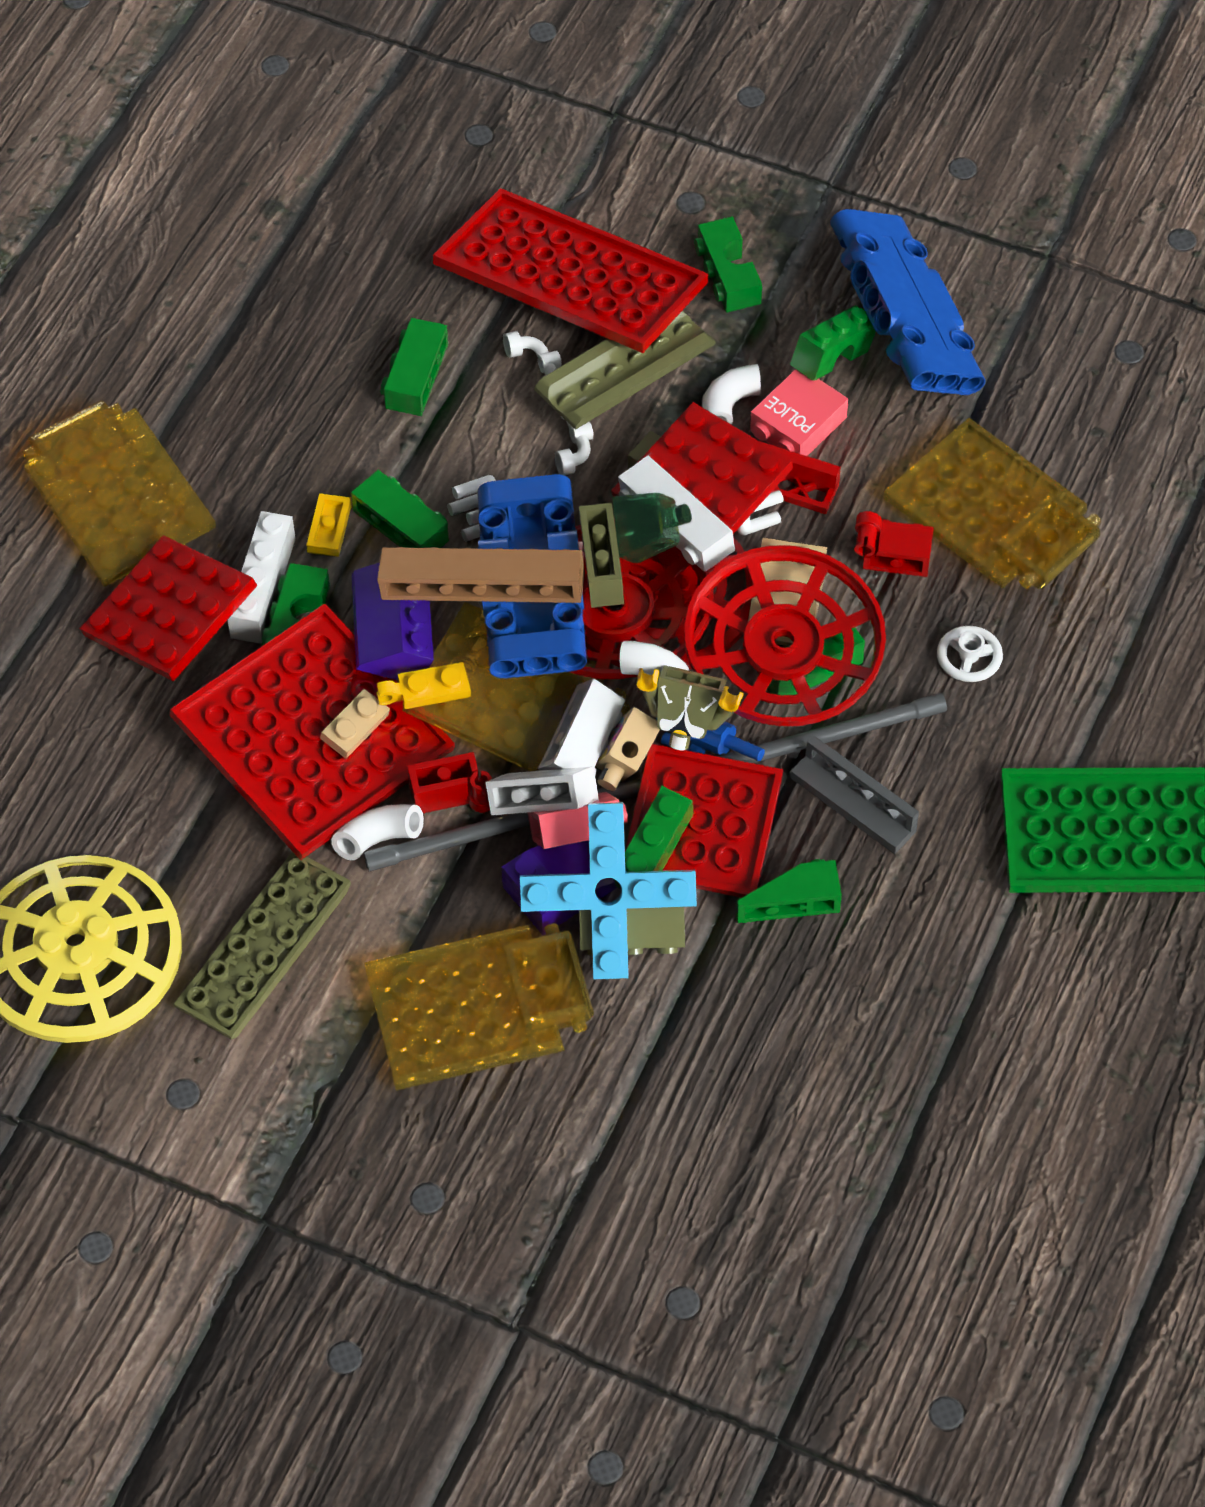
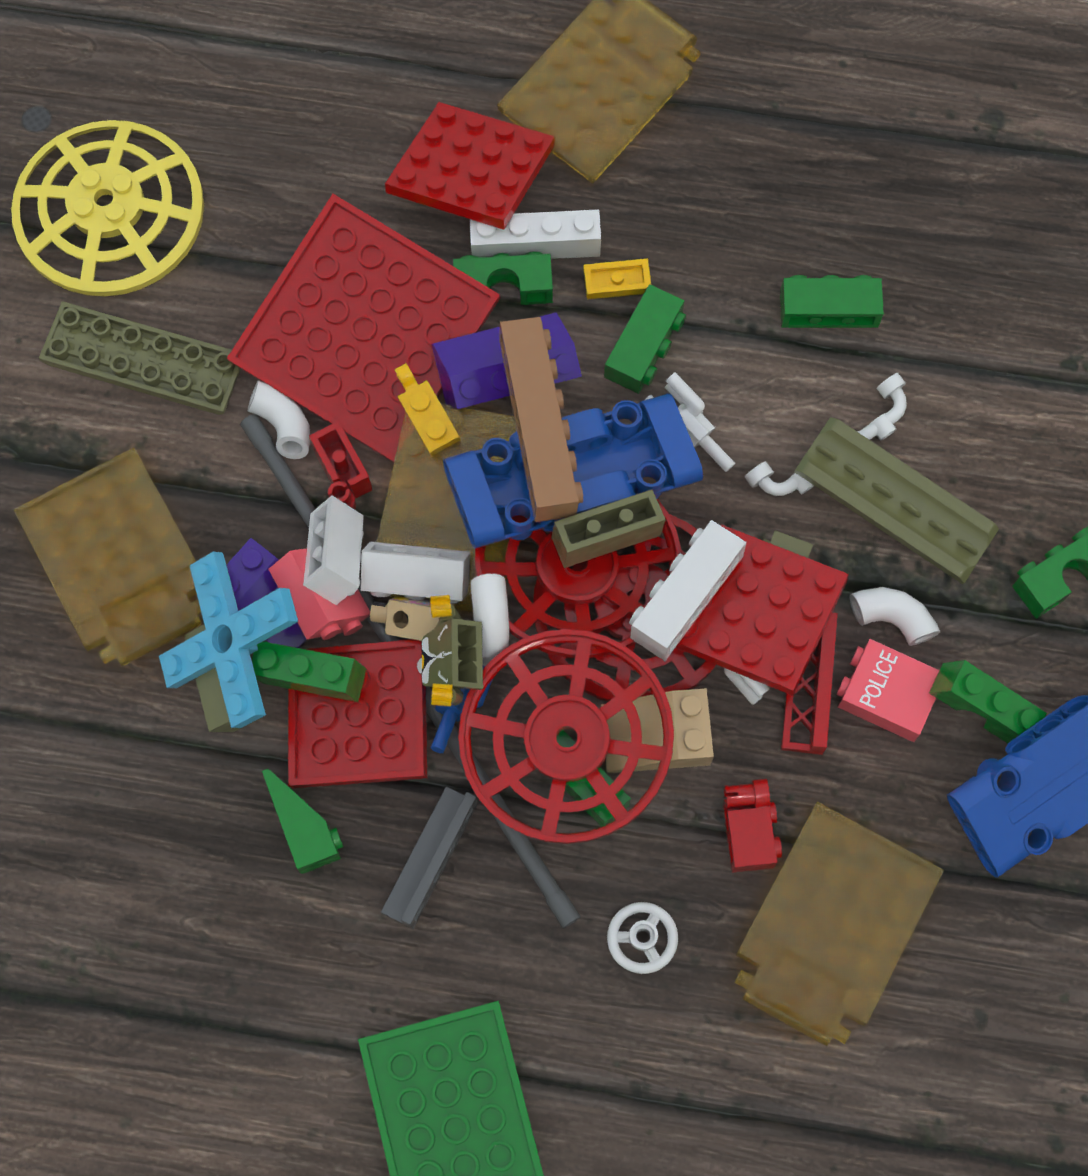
camera: 75 degrees right, 15 degrees up
tan plate [320,689,390,759] -> none
red plate [433,188,708,353] -> none
clear green torso [612,493,692,564] -> none

